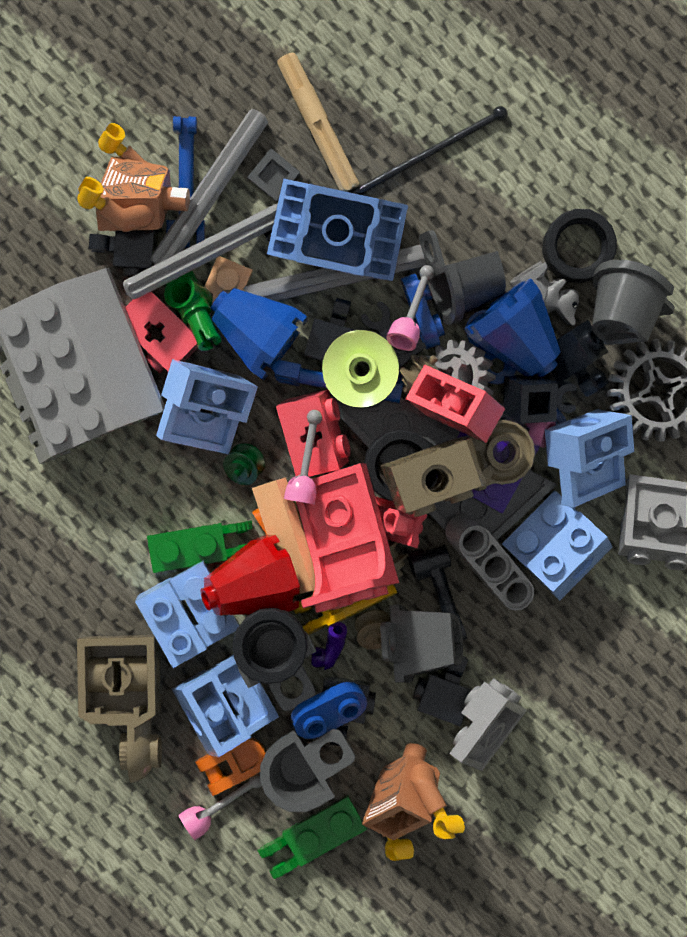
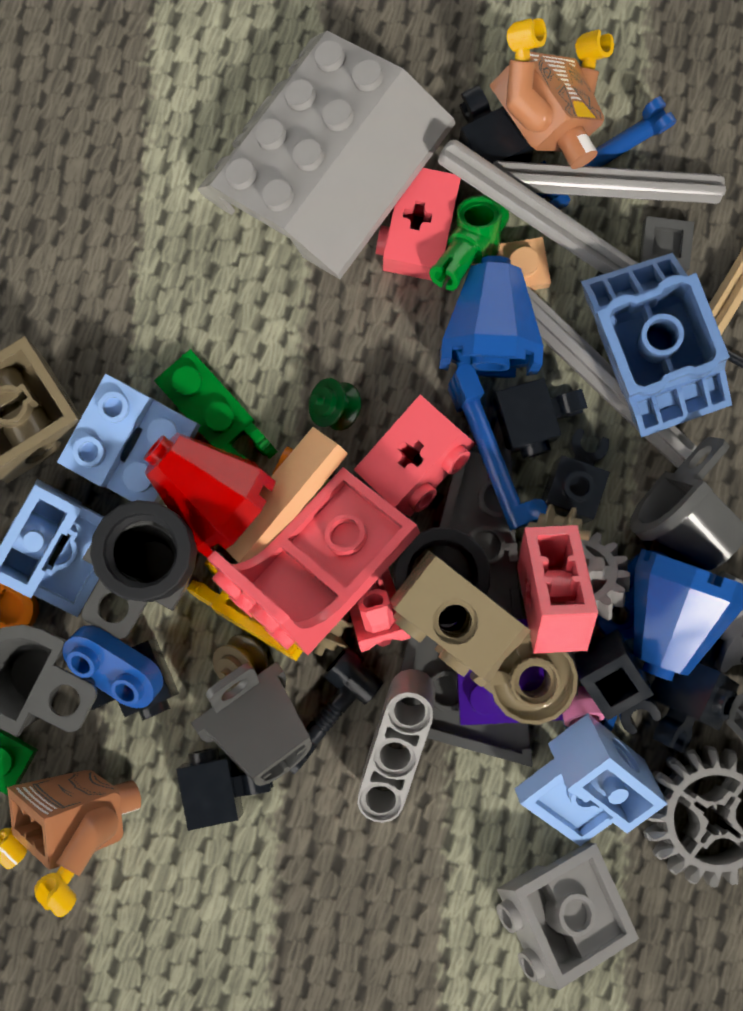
camera: 55 degrees right, 5 degrees down
light blue brick [156,359,258,454] -> none
hinge [284,410,322,504] -> none
dark purple arm [311,622,347,670] -> none
yellowish green dish [322,330,399,407] -> none
bright pink hinge [386,265,435,351] -> none
blue plate [401,273,445,350] -> none
light grey plate [449,678,527,771] -> none
light blue brick [502,490,613,601] -> none

